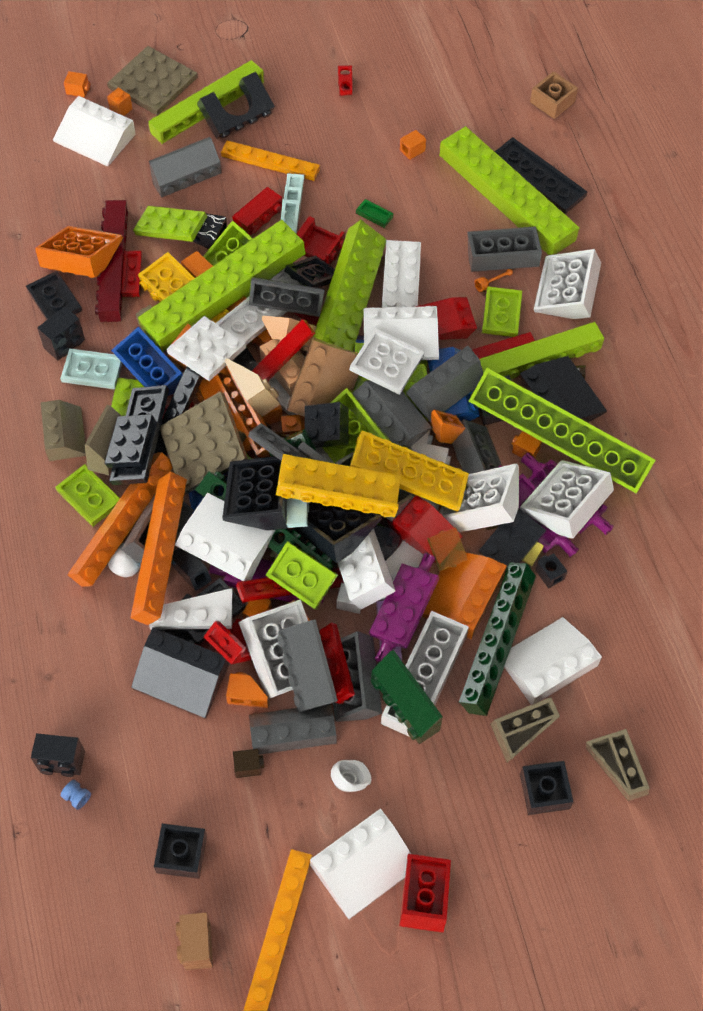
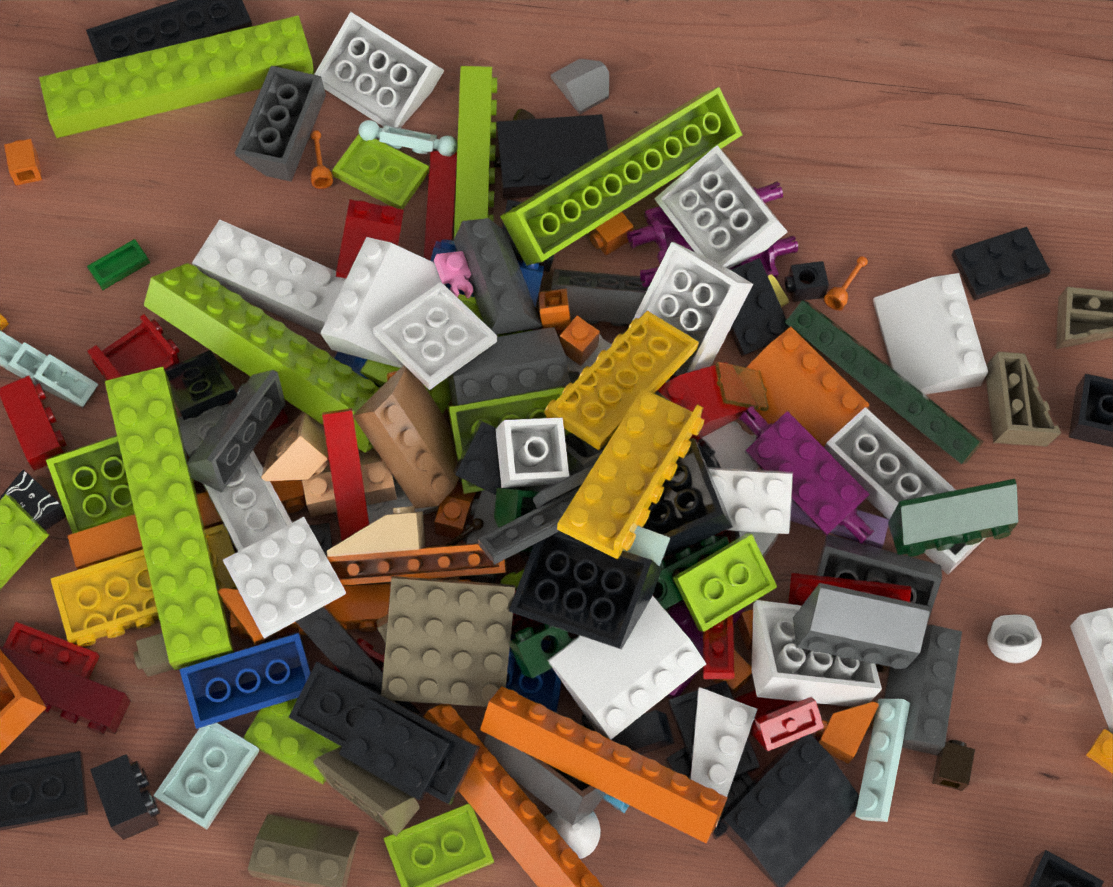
camera: 70 degrees left, 5 degrees up
none -> light aqua plate [358,120,458,156]
none -> bright pink plate [434,251,473,298]
none -> white brick [496,418,569,488]
none -> light grey slope [551,59,609,114]
none -> orange brick [559,316,600,366]
none -> orange hinge [824,256,868,311]
none -> light aqua plate [855,699,910,822]
none -> black plate [951,227,1051,300]

